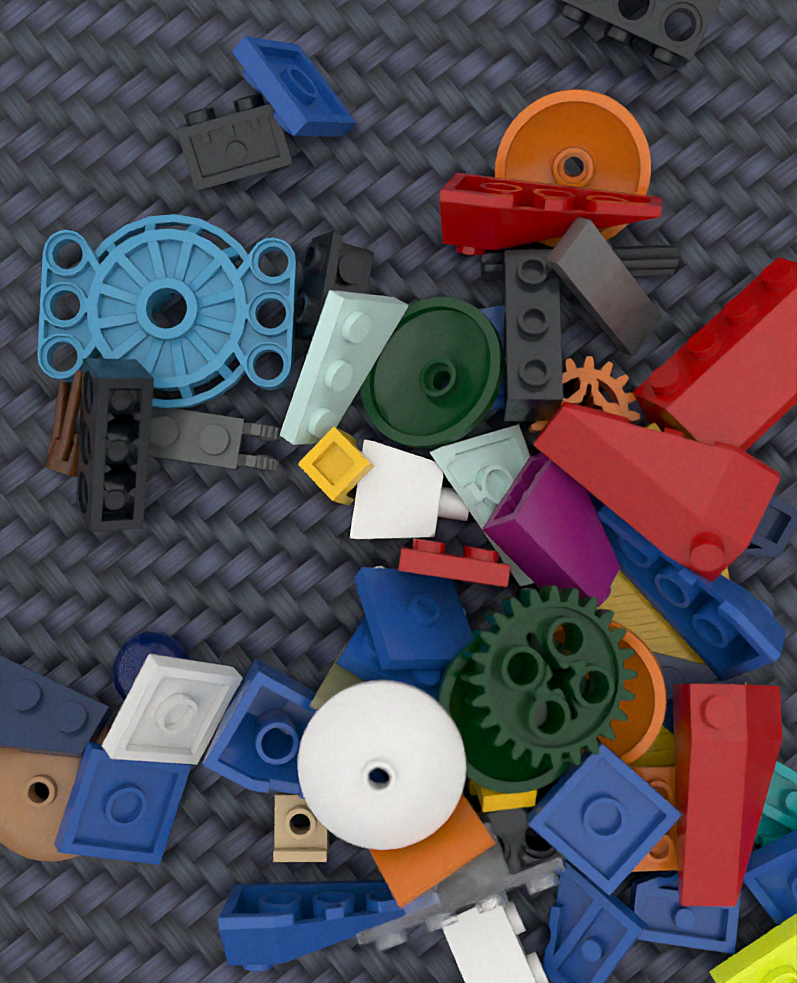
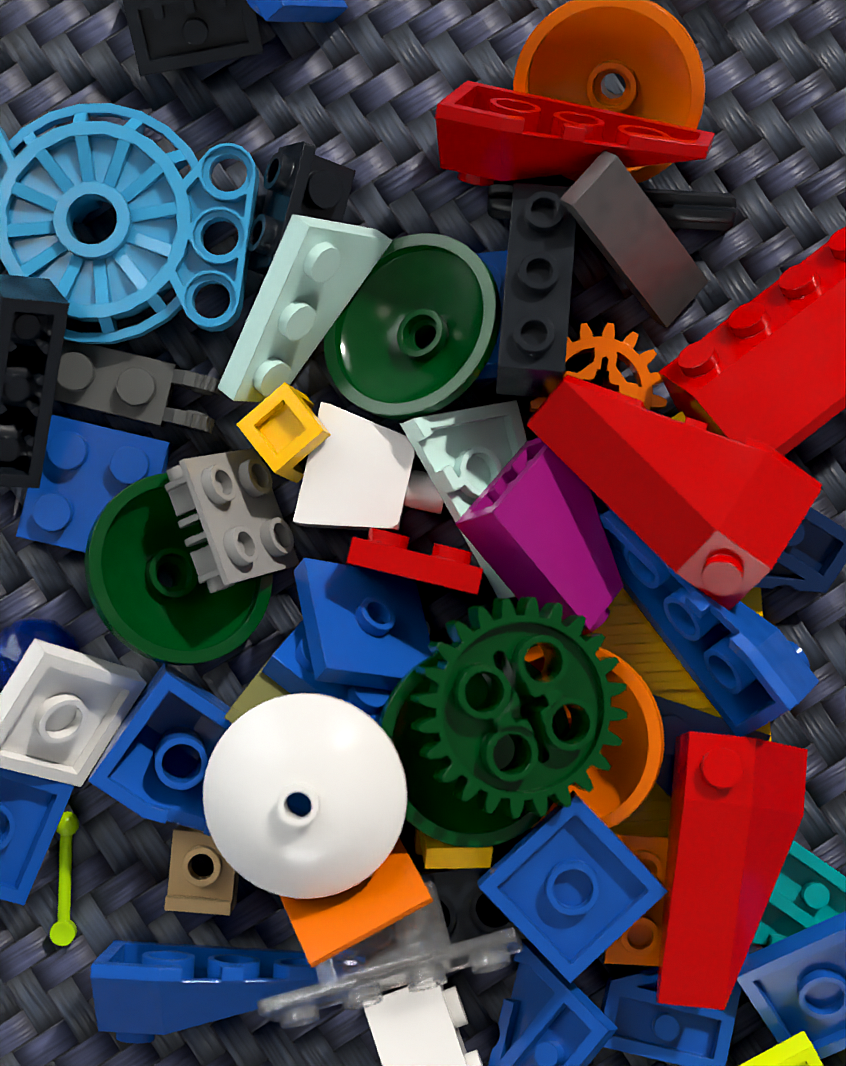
camera: 10 degrees right, 0 degrees up
none -> blue plate [16,415,172,553]
none -> lime hinge [50,811,79,946]
none -> dark green dish [85,473,273,666]
none -> light grey hinge [164,448,299,594]

